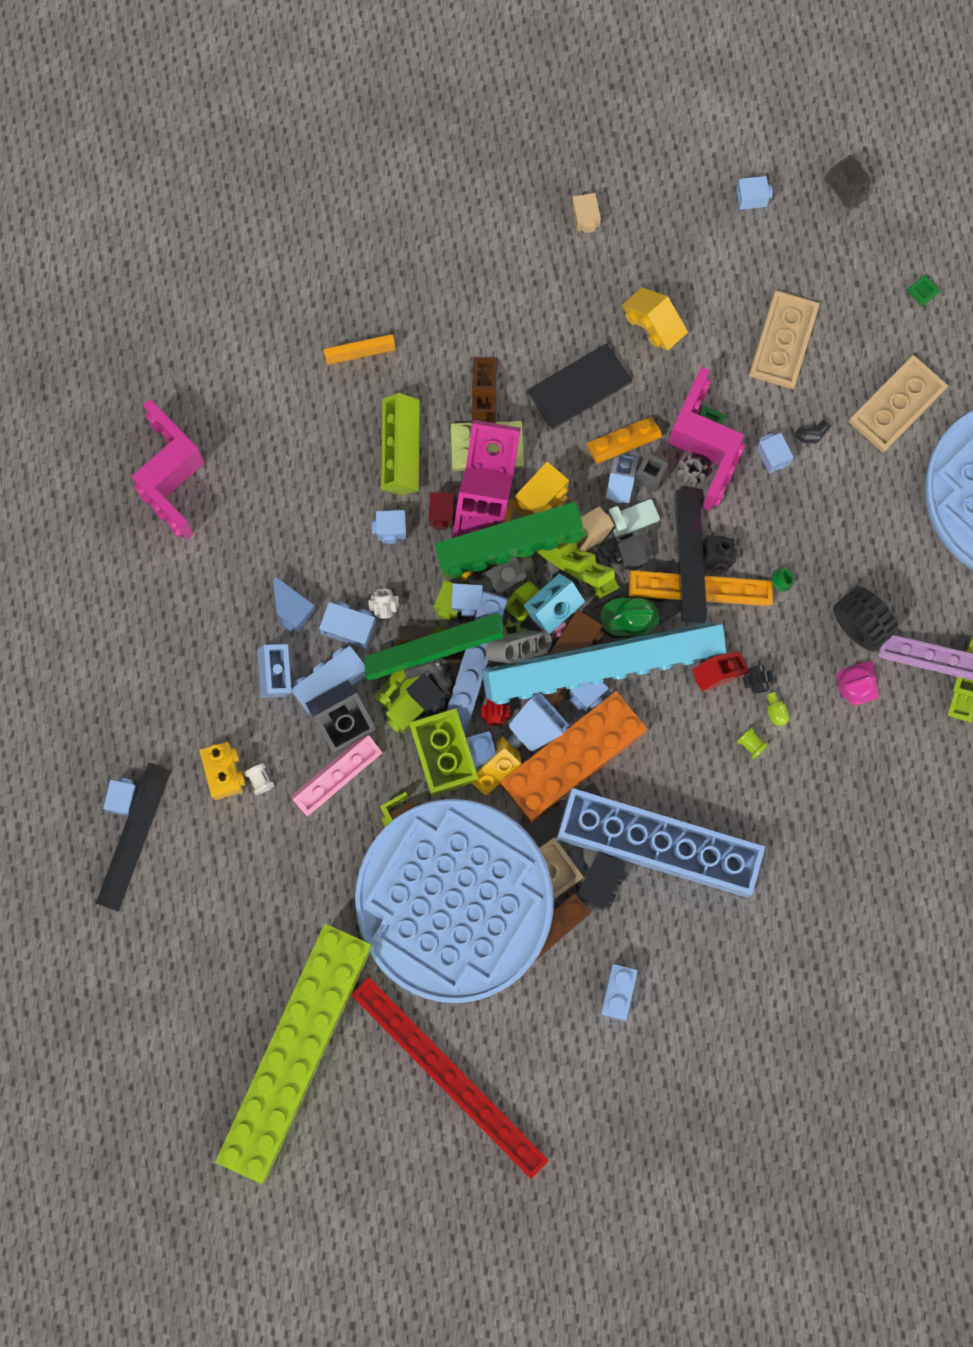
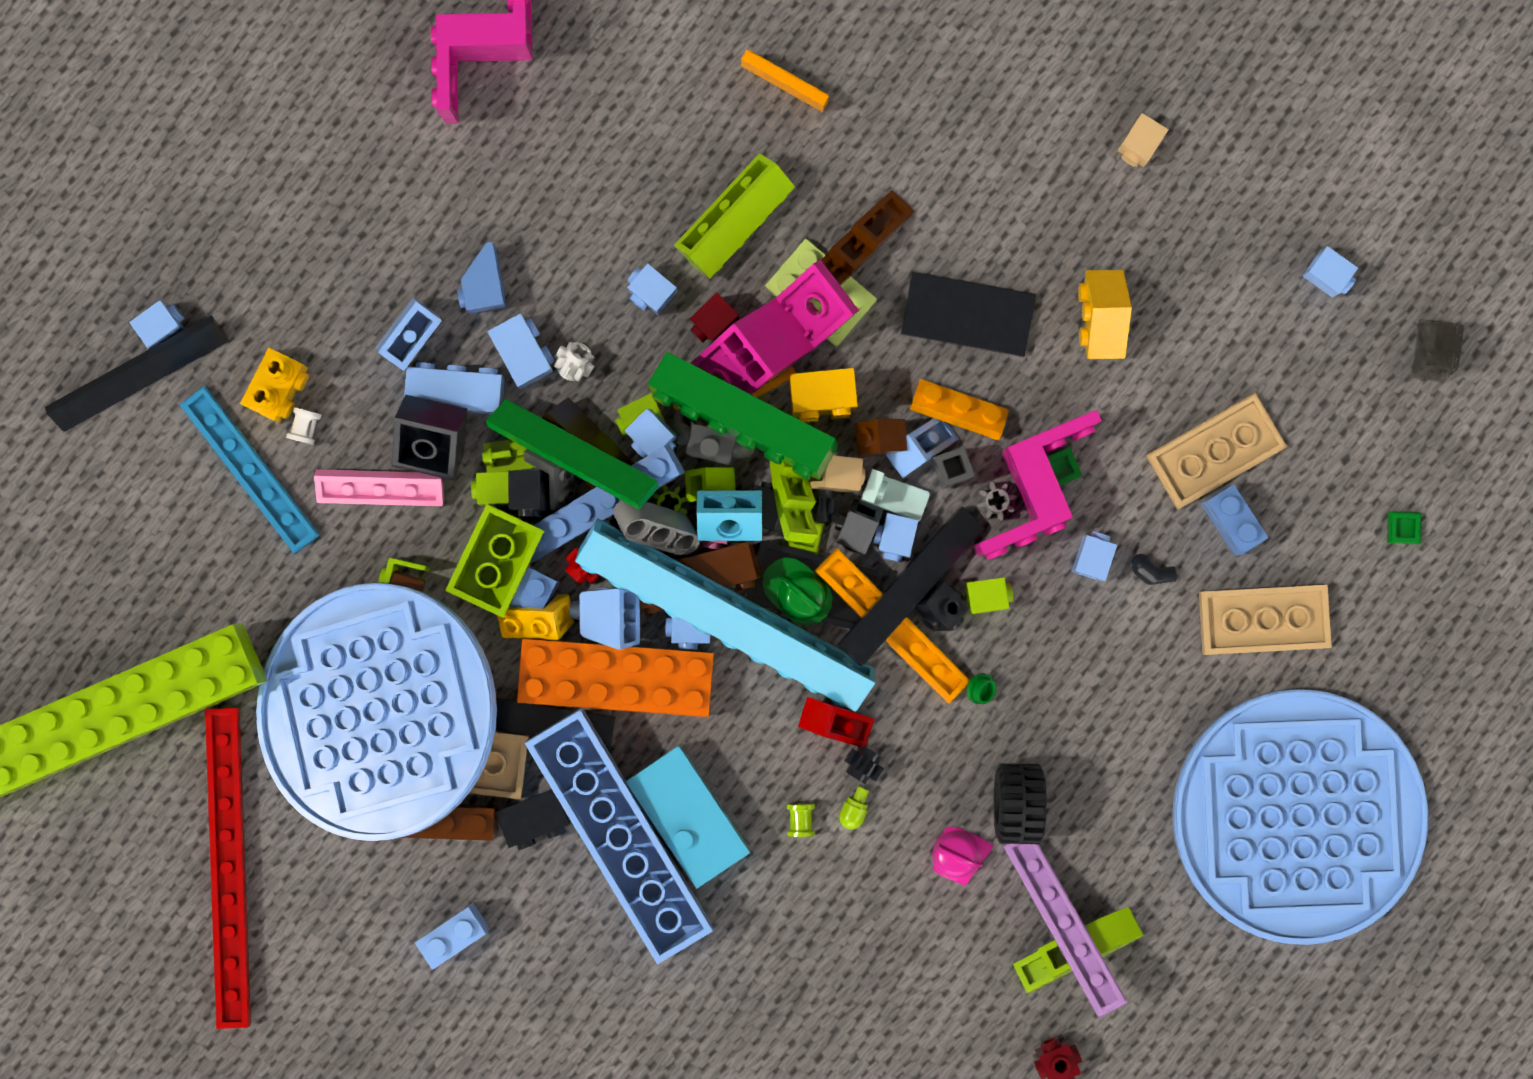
camera: 40 degrees right, 10 degrees up
none -> dark azure tile [180,386,320,554]
none -> medium azure brick [626,744,750,889]
none -> reddish brown slope [855,419,908,458]
none -> light blue brick [873,513,918,563]
none -> lime brick [964,577,1013,614]
none -> medium blue brick [1200,484,1269,556]

